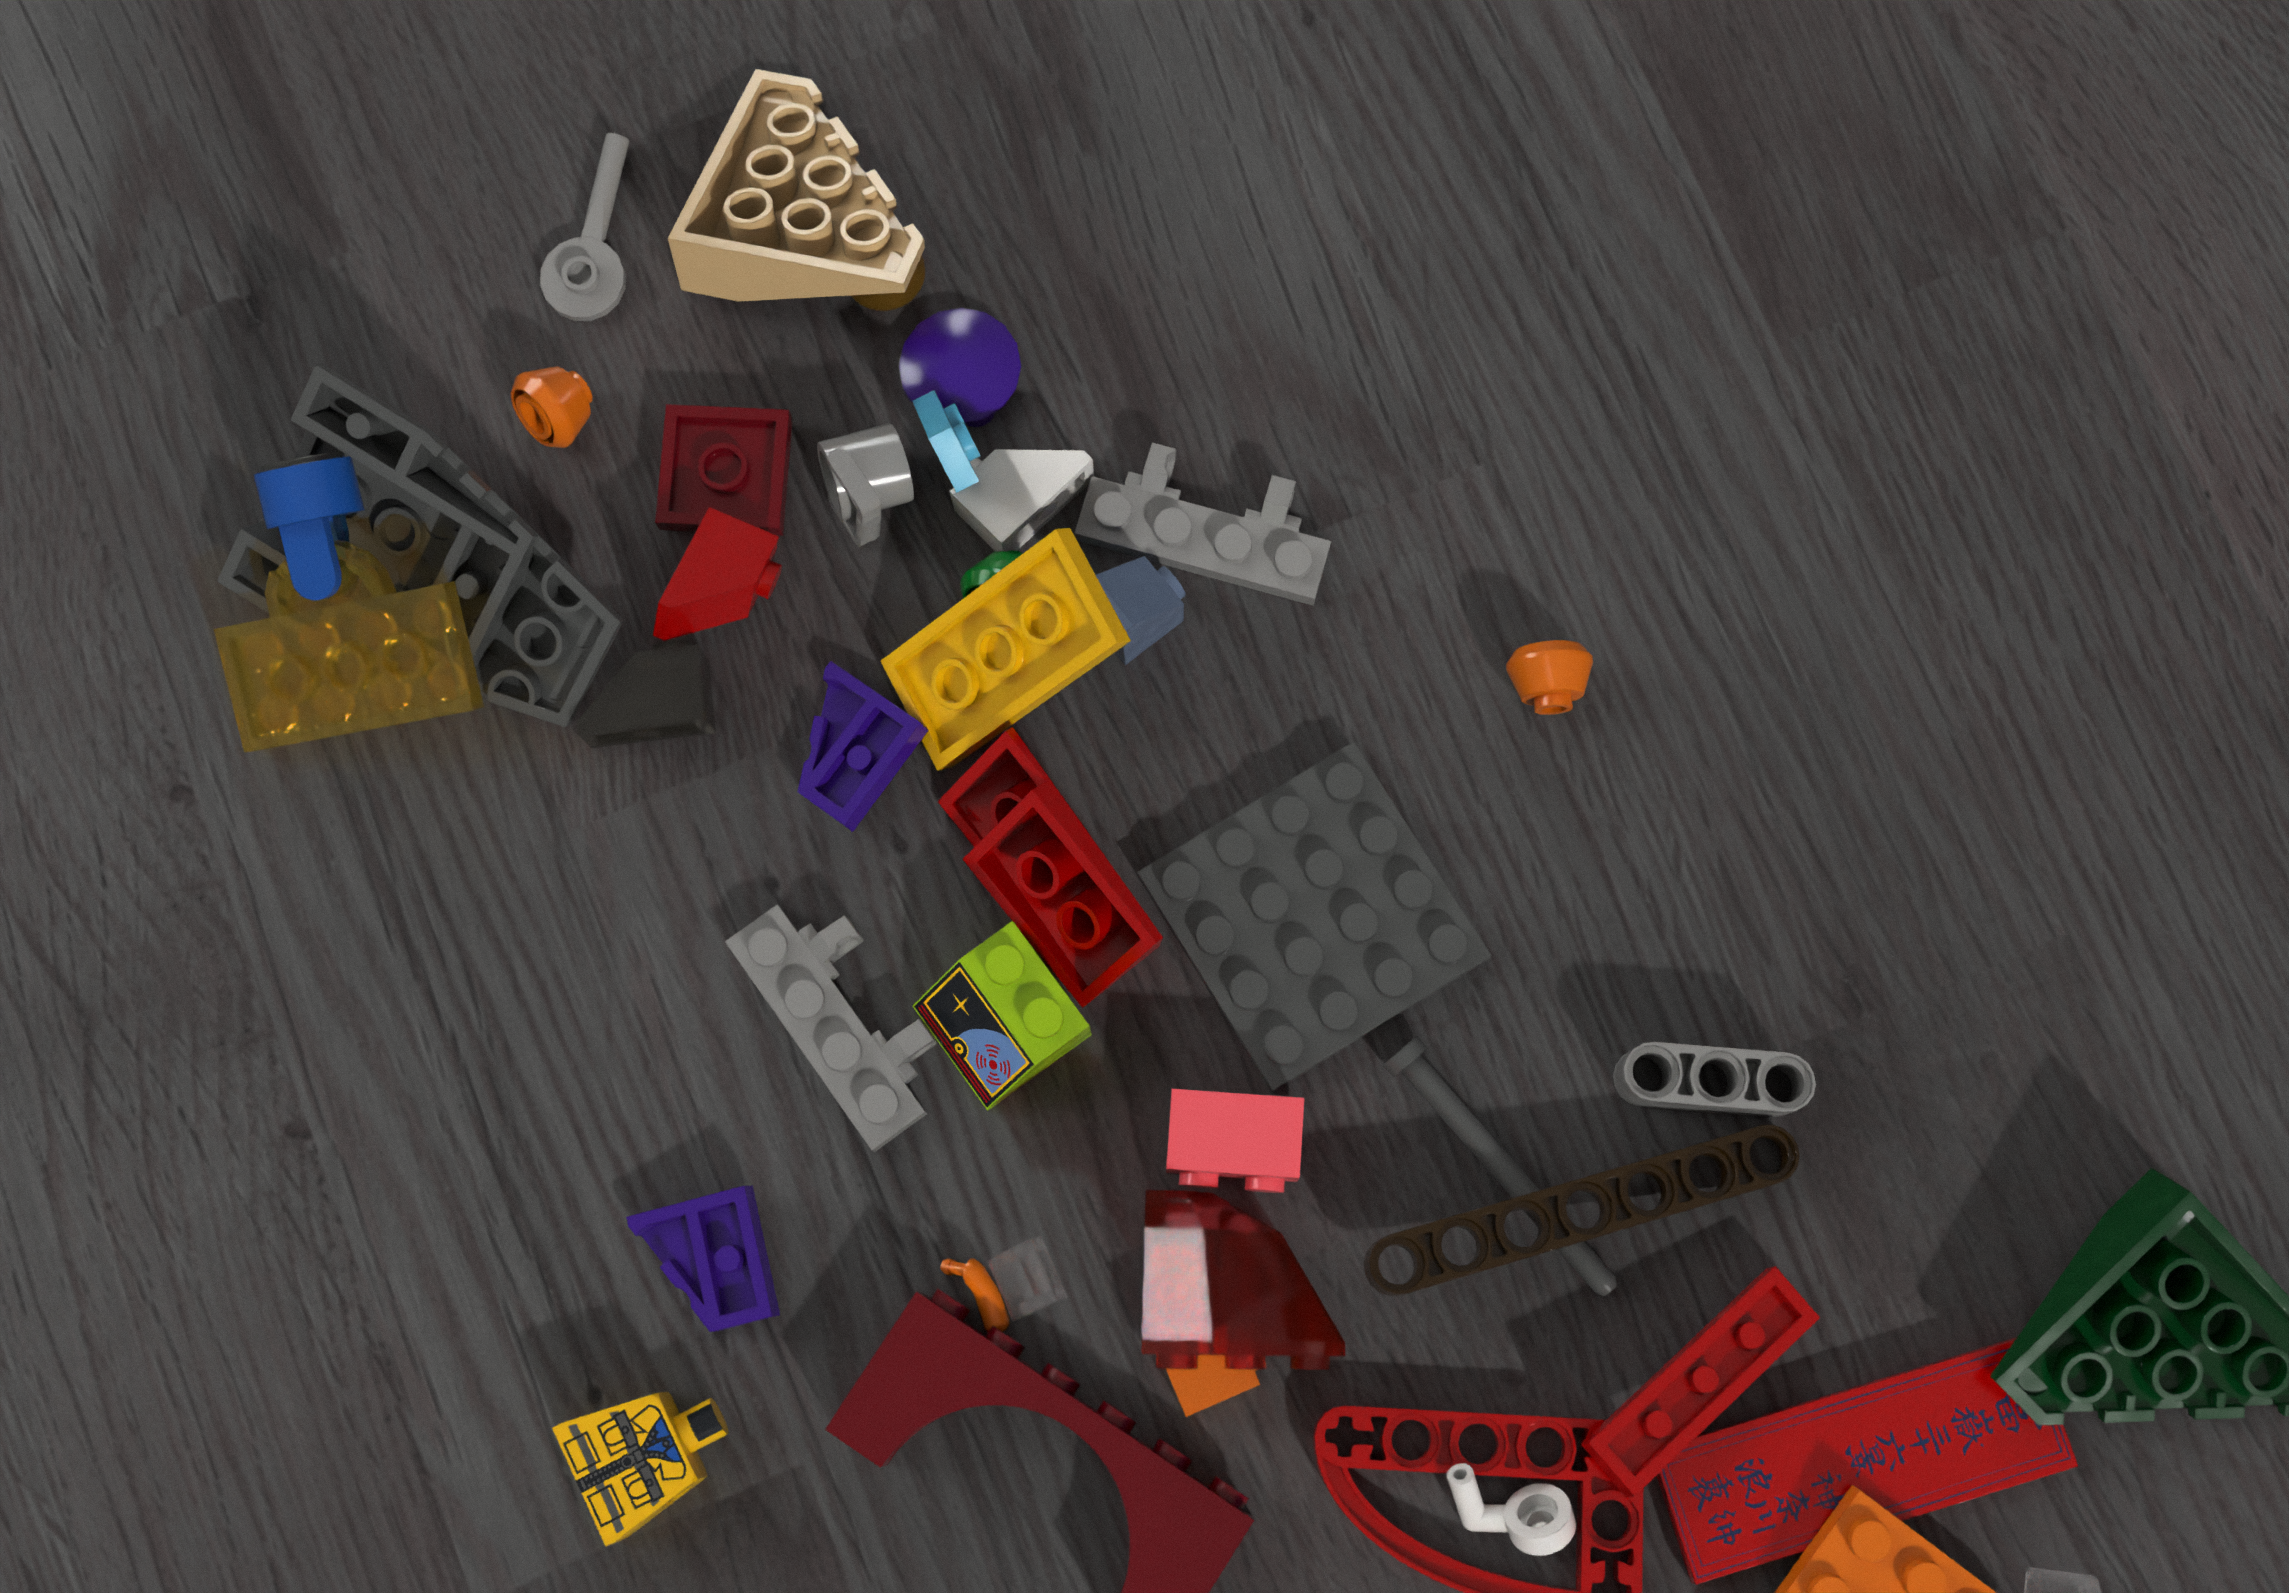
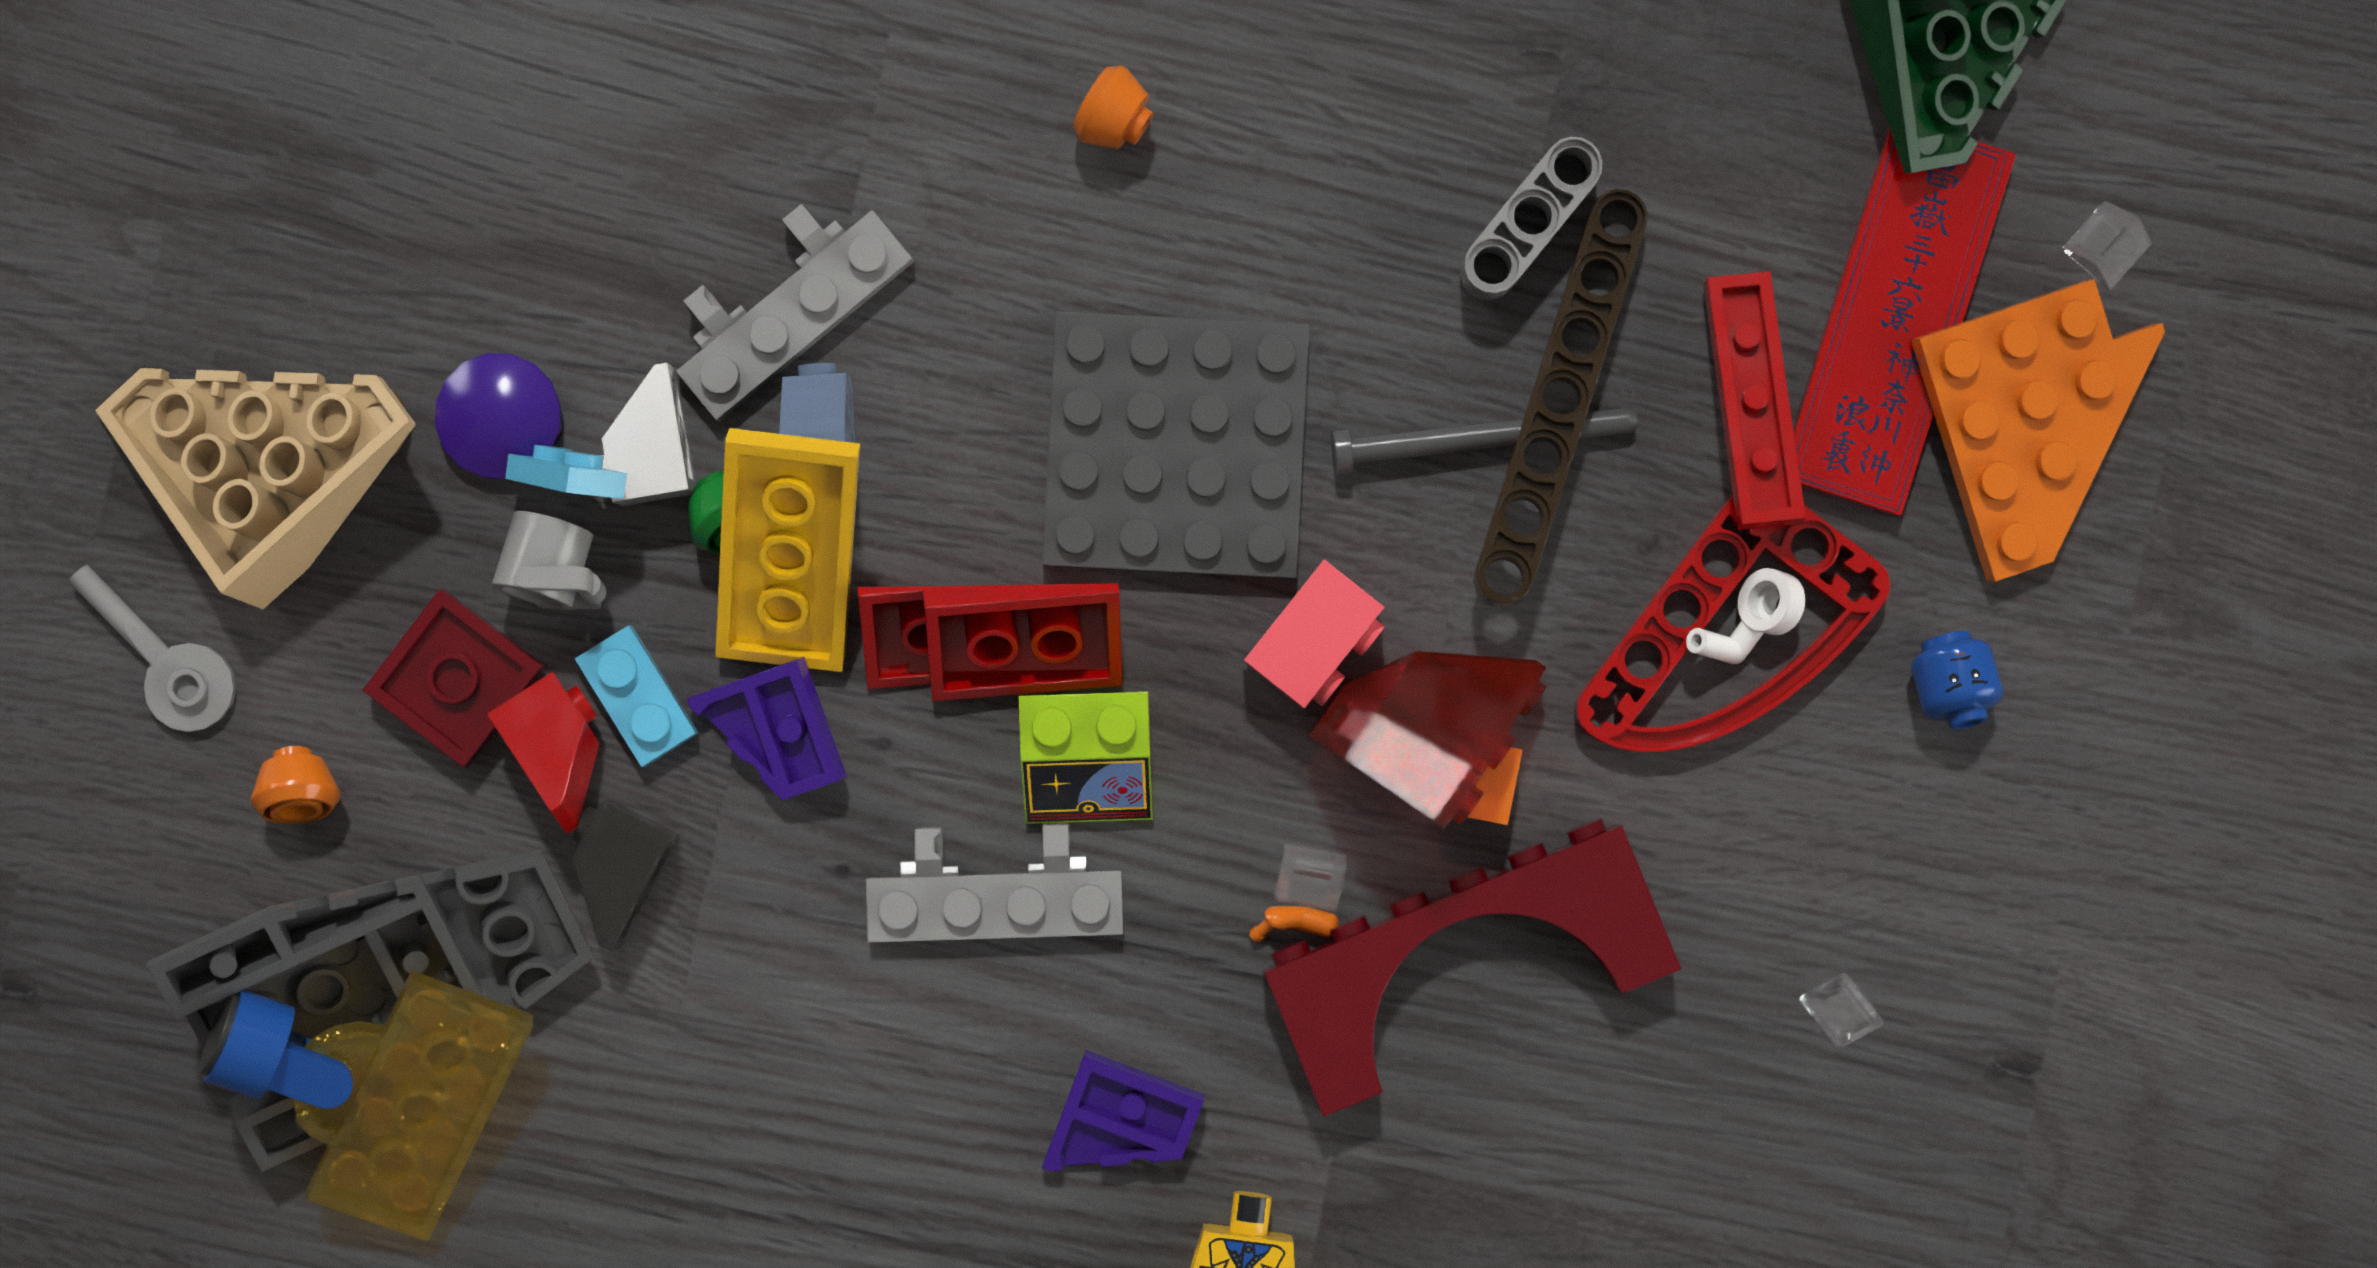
camera: 60 degrees left, 10 degrees up
none -> medium azure plate [575,625,699,767]

